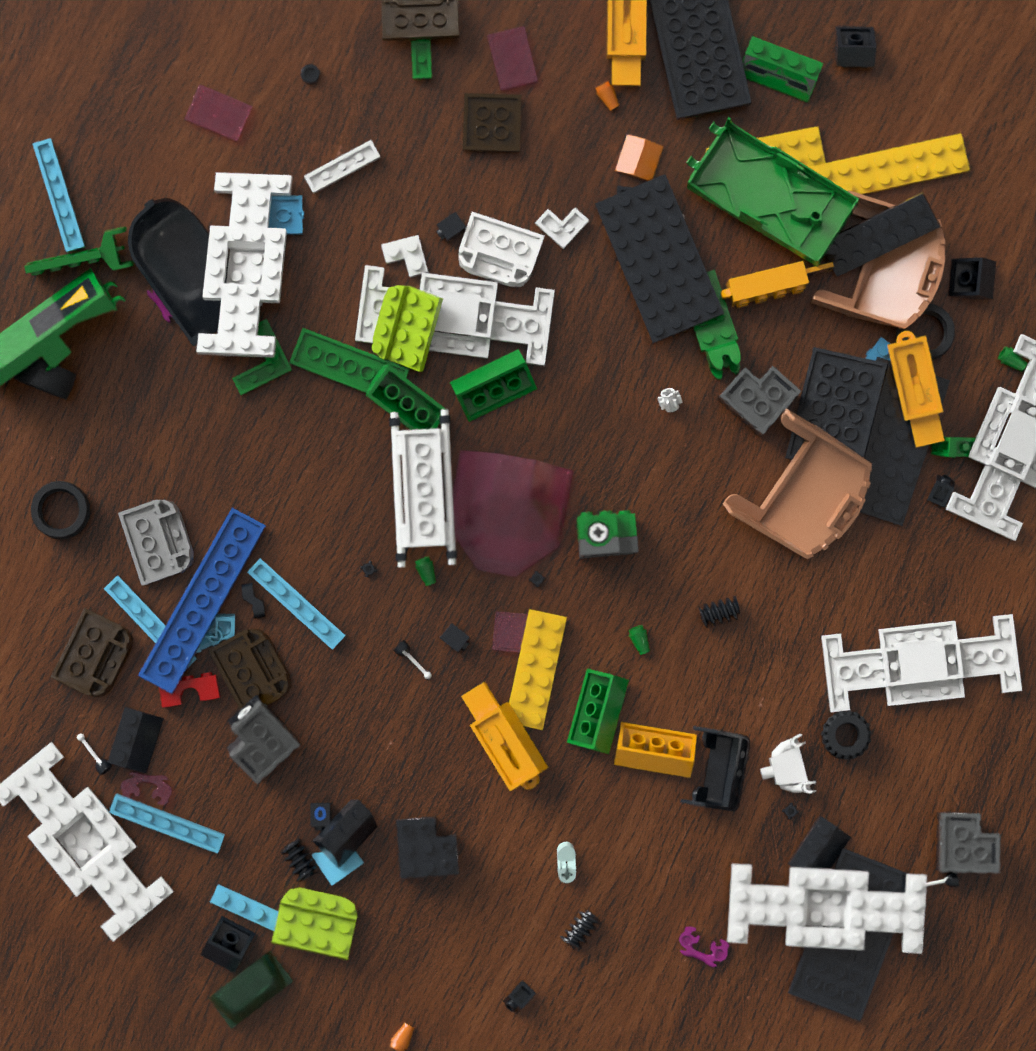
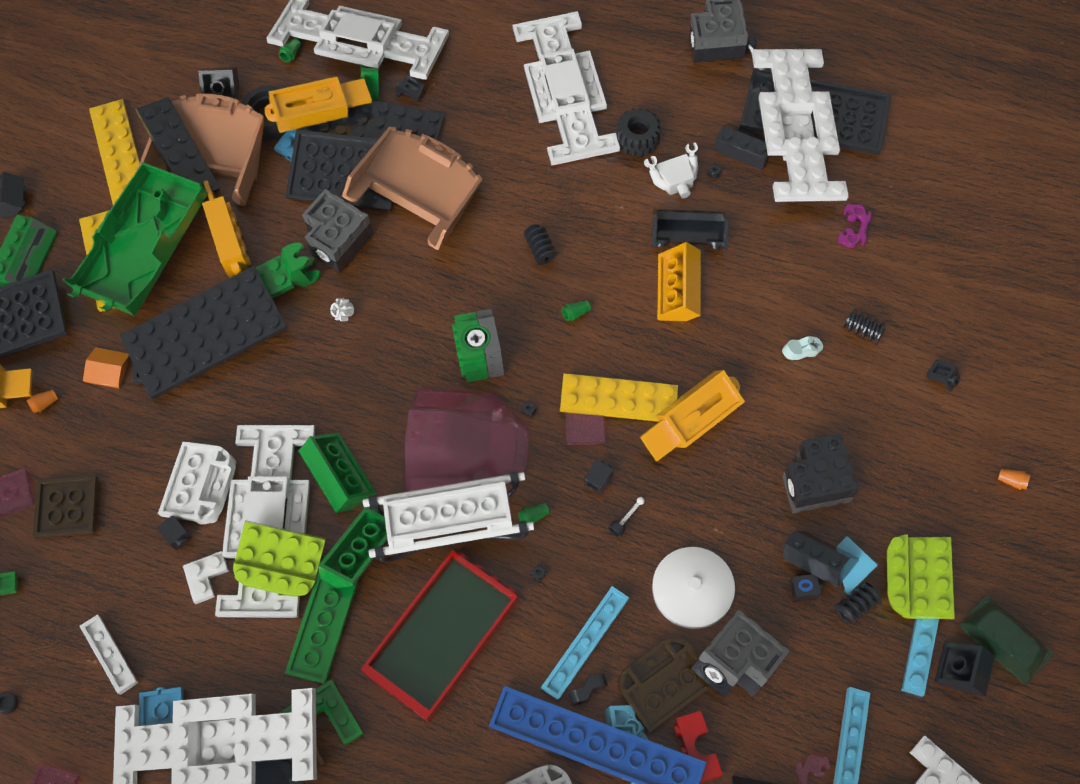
camera: 90 degrees left, 20 degrees down
white plate [535,208,589,249] -> none
green slope [567,669,629,754] -> none
none -> clear green window [360,550,518,723]
none -> white dish [652,547,735,629]

